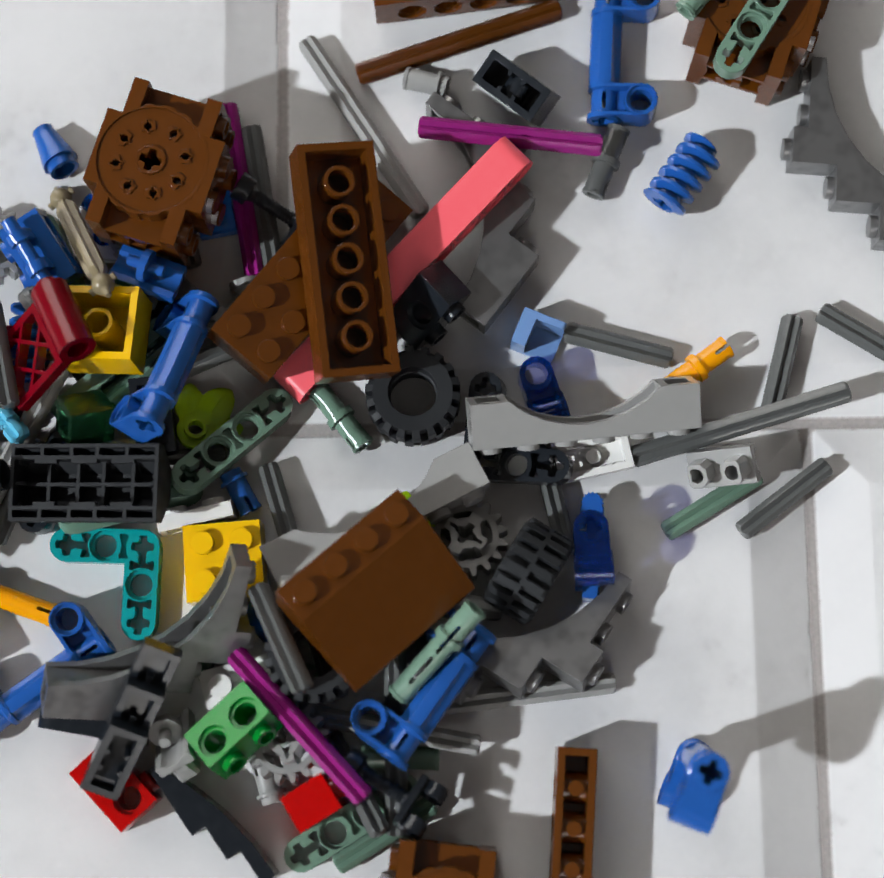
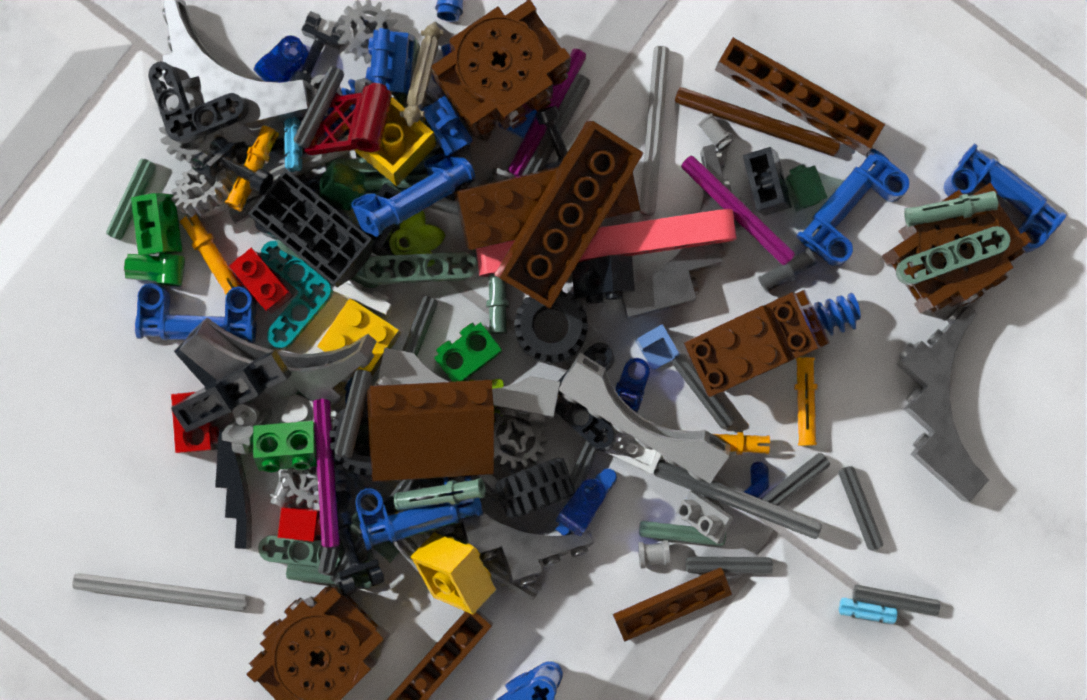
camera: 35 degrees right, 5 degrees up
blue pin [220,466,262,517] -> none
none -> red brick [229,247,293,314]
none -> yellow brick [411,533,496,615]
none -> green brick [434,322,502,382]
none -> reddish brown plate [613,567,732,642]
none -> light grey bush [638,540,670,568]
none -> reddish brown piece [684,290,830,397]
none -> clear blue arm [743,461,770,498]
none -> clear green brick [785,164,828,212]
none -> light orange pin [794,357,818,446]

